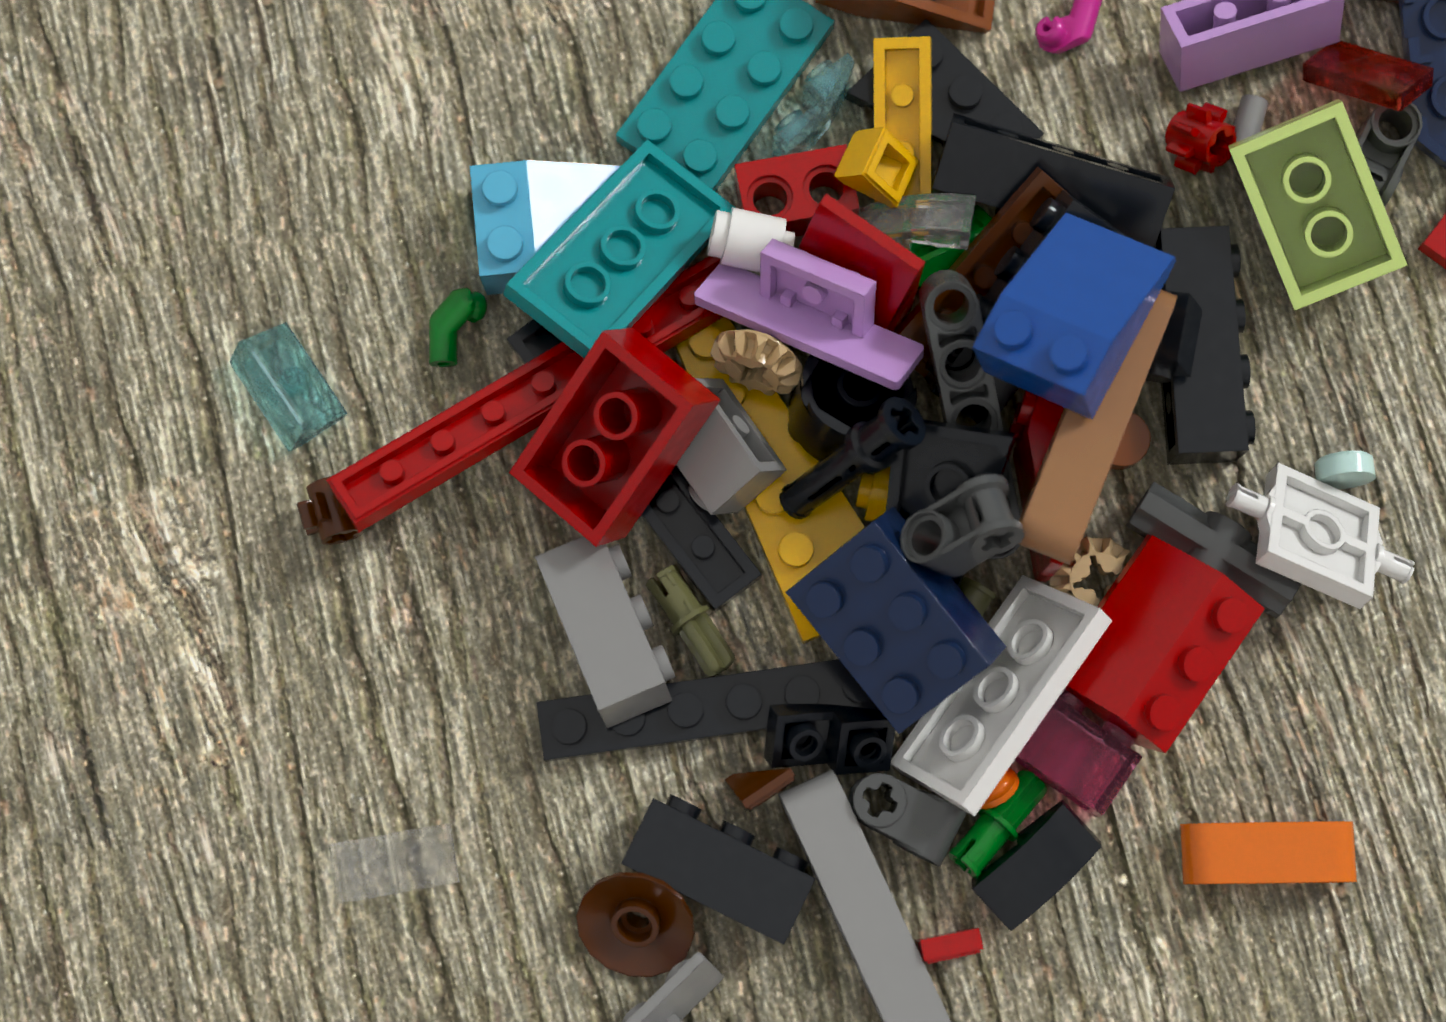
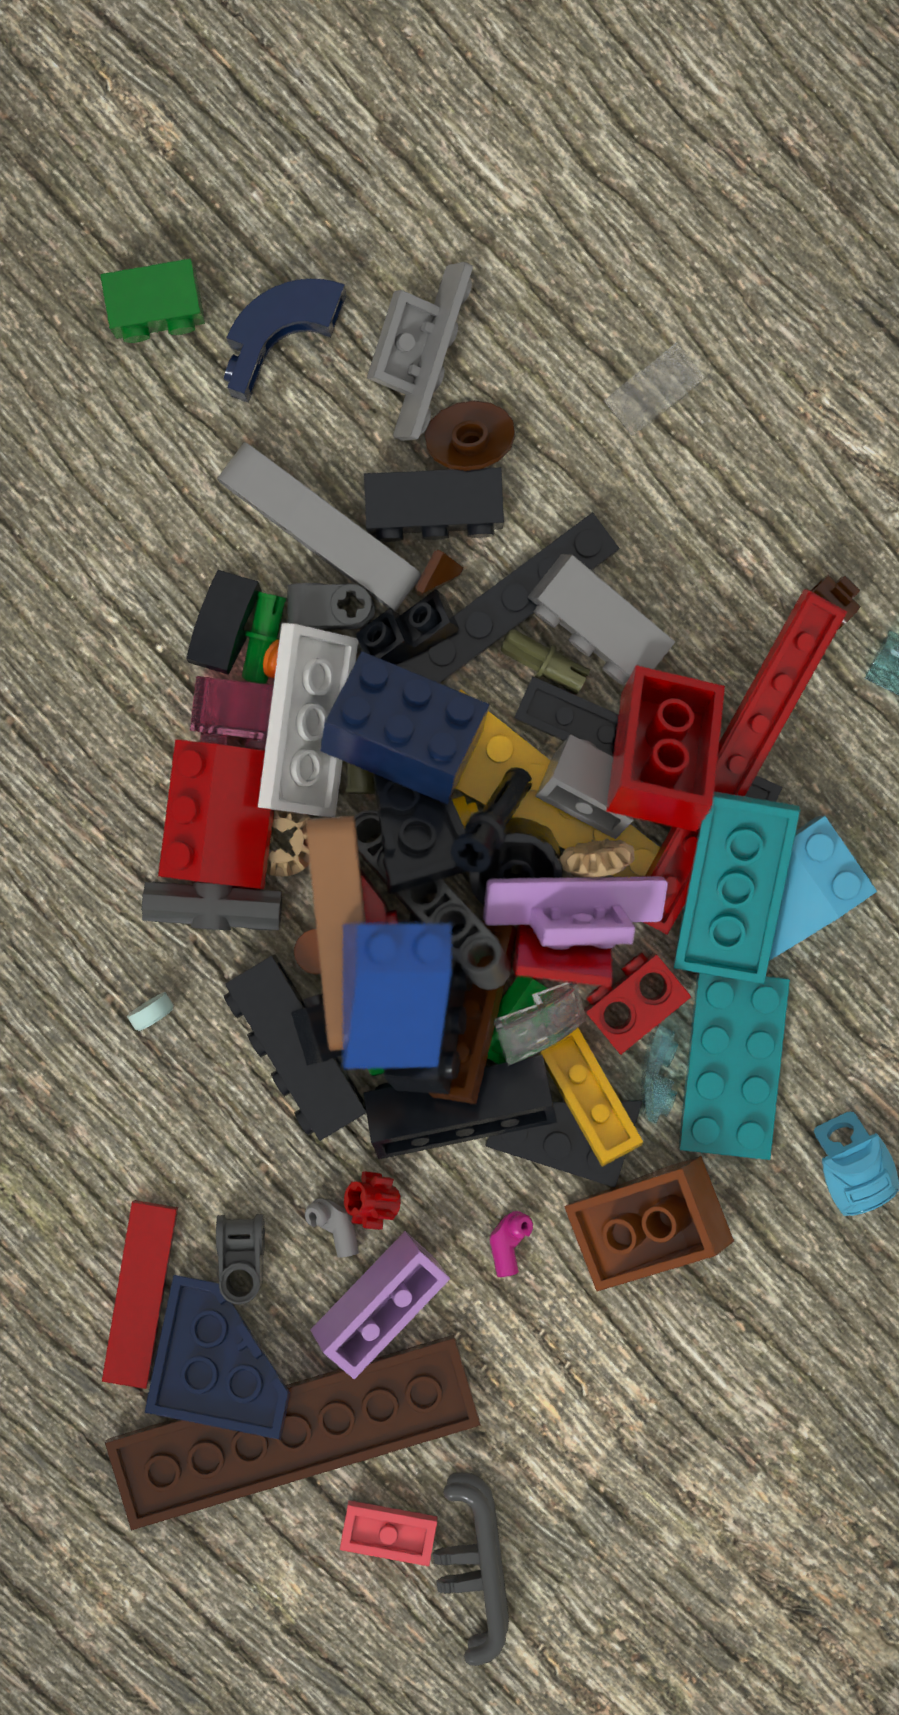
camera: 150 degrees right, 10 degrees up
green arm [429,287,487,367] -> none
white brick [707,207,795,273] -> none
yellow slope [835,127,919,208] -> none
dark grey piece [900,474,1025,577] -> none
red tile [915,927,984,964] -> none
orange beam [1180,821,1357,885] -> none
white plate [1226,463,1415,609] -> none
yellowish green brick [1228,99,1408,310] -> none
clear red tile [1302,40,1434,112] -> none

